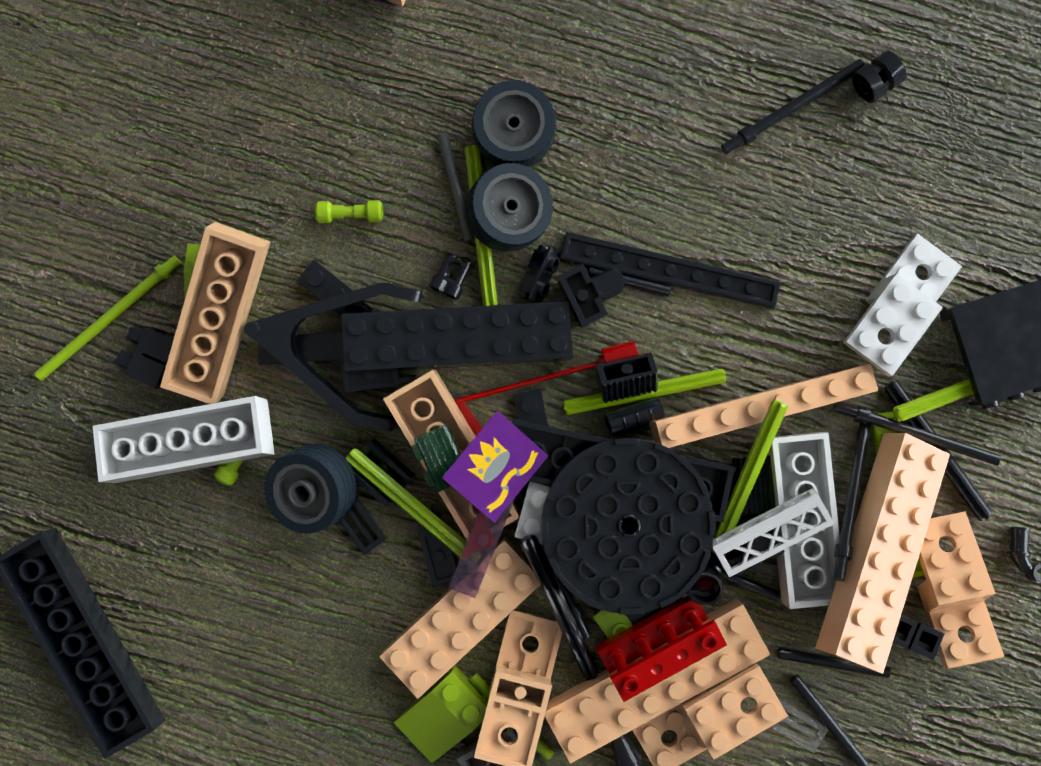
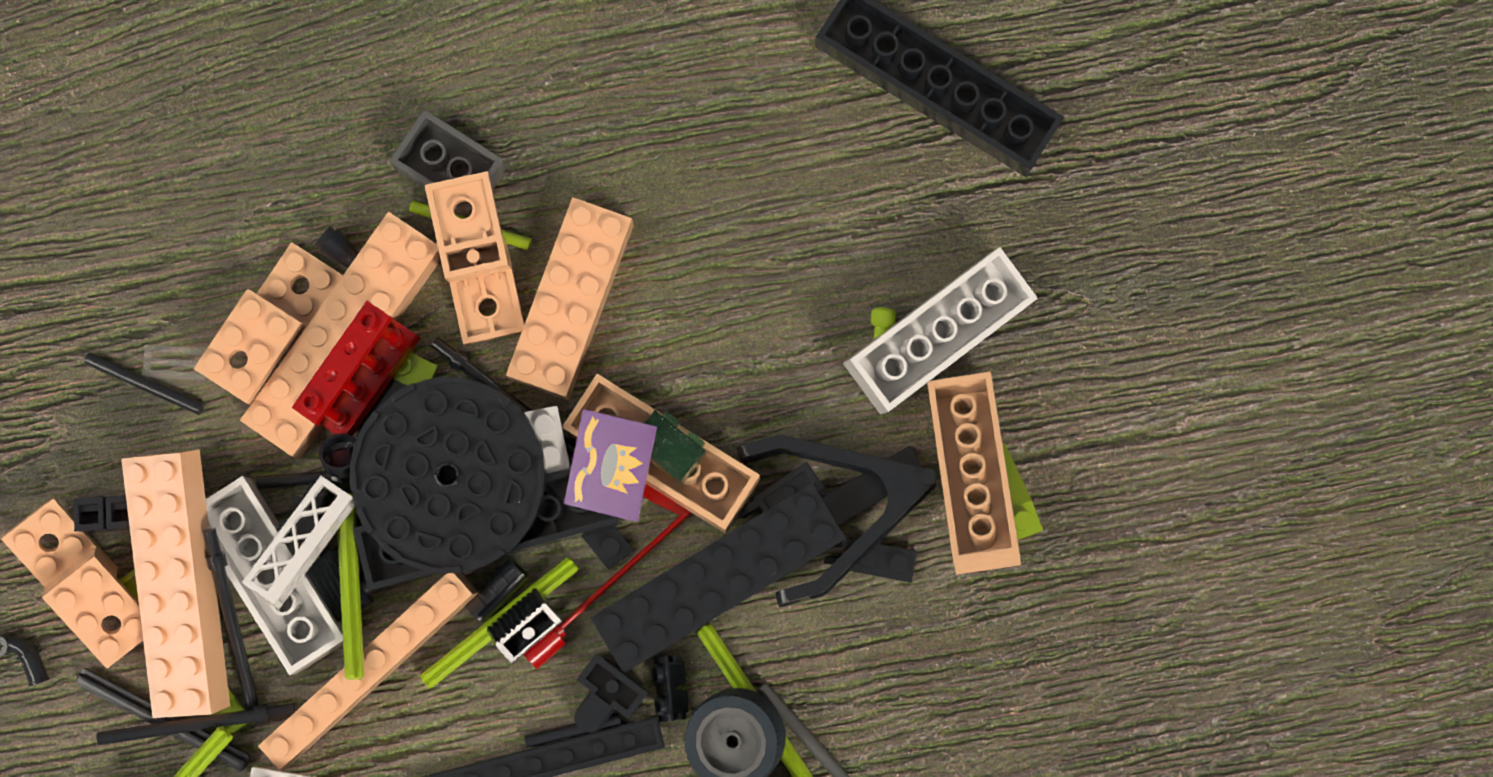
camera: 150 degrees right, 5 degrees down
lime bar [34,255,181,381] -> none
black hips [115,327,174,389] -> none
wheel [264,443,357,534] -> none
lime piece [315,200,383,223] -> none
black tile [339,495,388,555] -> none
lime axle [346,448,481,566] -> none
black bracket [350,438,415,507] -> none
lime slope [394,665,488,763] -> none
black hinge [416,504,461,587] -> none
black piece [429,253,472,300] -> none
tile [449,498,515,598] -> none
black axle [521,534,598,680] -> none
black bar [778,648,891,678] -> none

